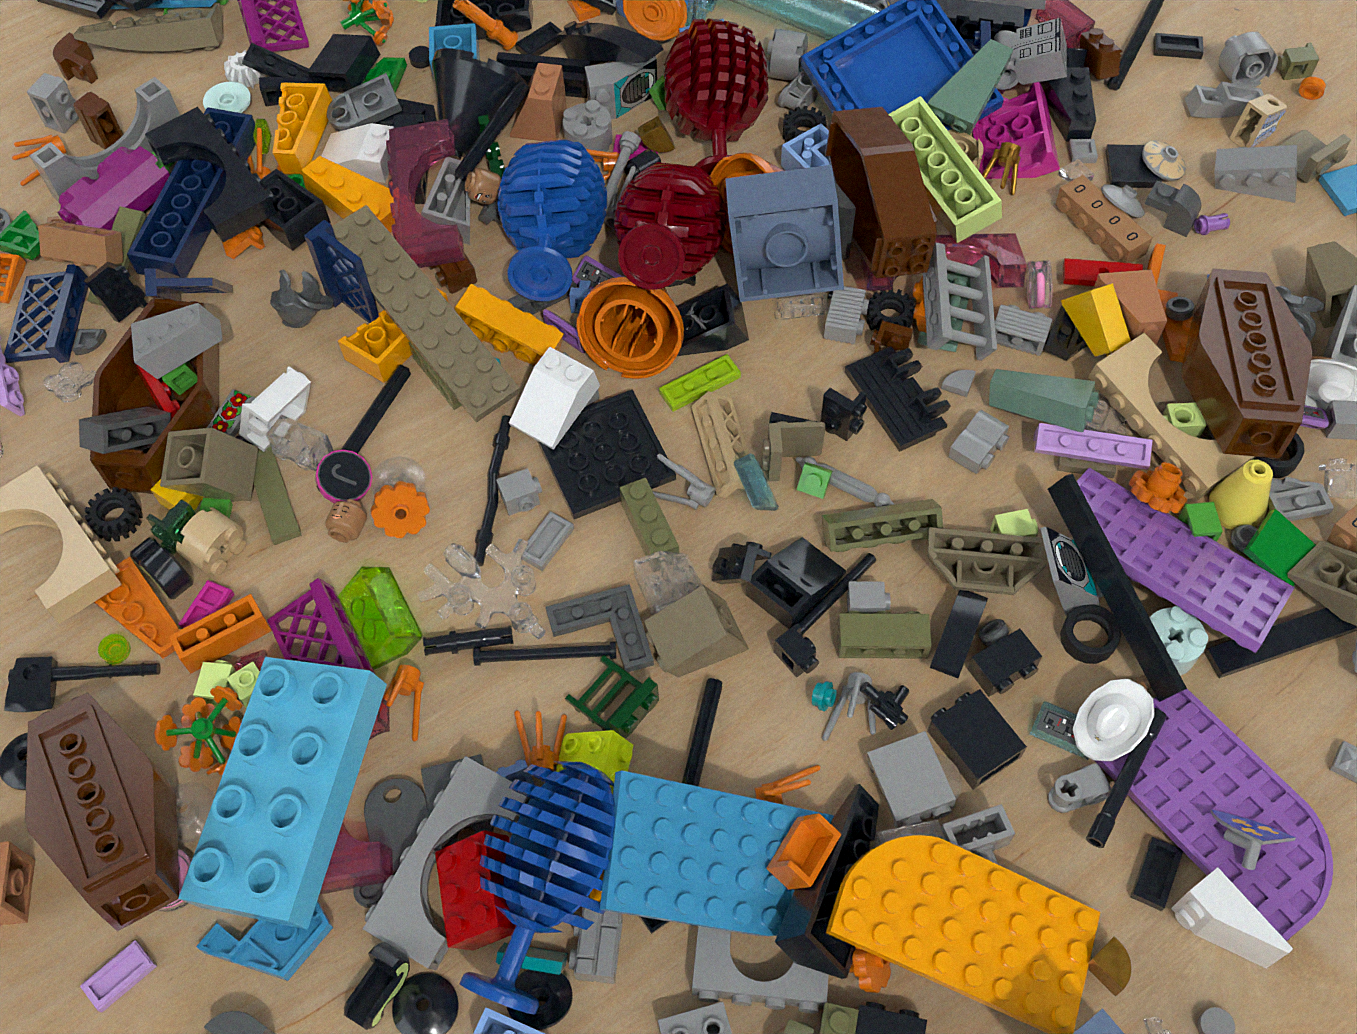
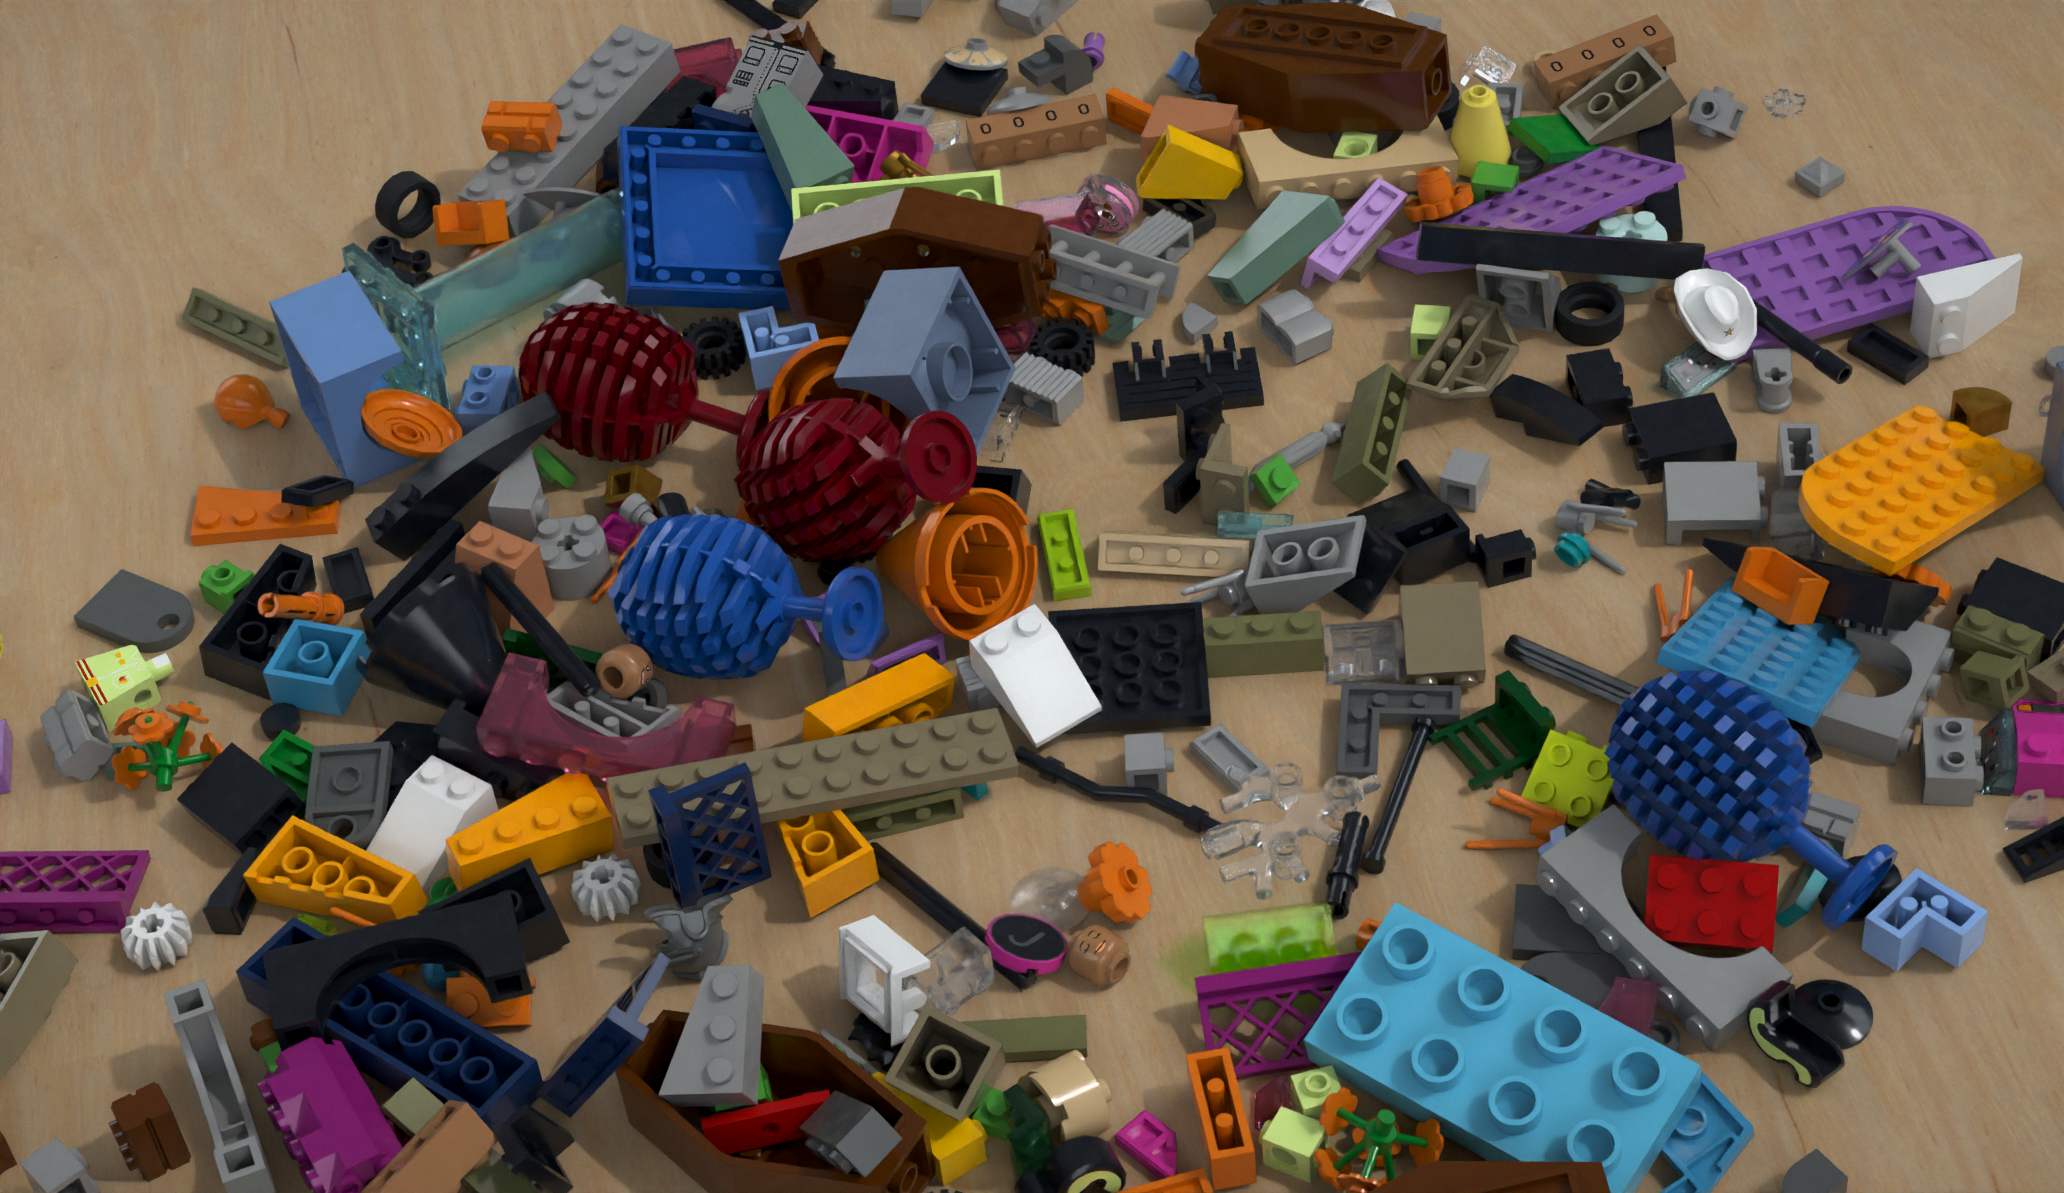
camera: 65 degrees left, 15 degrees down
light aqua dish [203,82,251,113] -> none
black tile [242,42,313,83] -> none
olive brick [837,611,931,659] -> none
reddish brown bracket [870,321,913,354] -> none
dark grey tile [978,619,1010,646] -> none
red tile [1063,258,1143,286] -> none
none -> light grey slope [1245,515,1367,614]

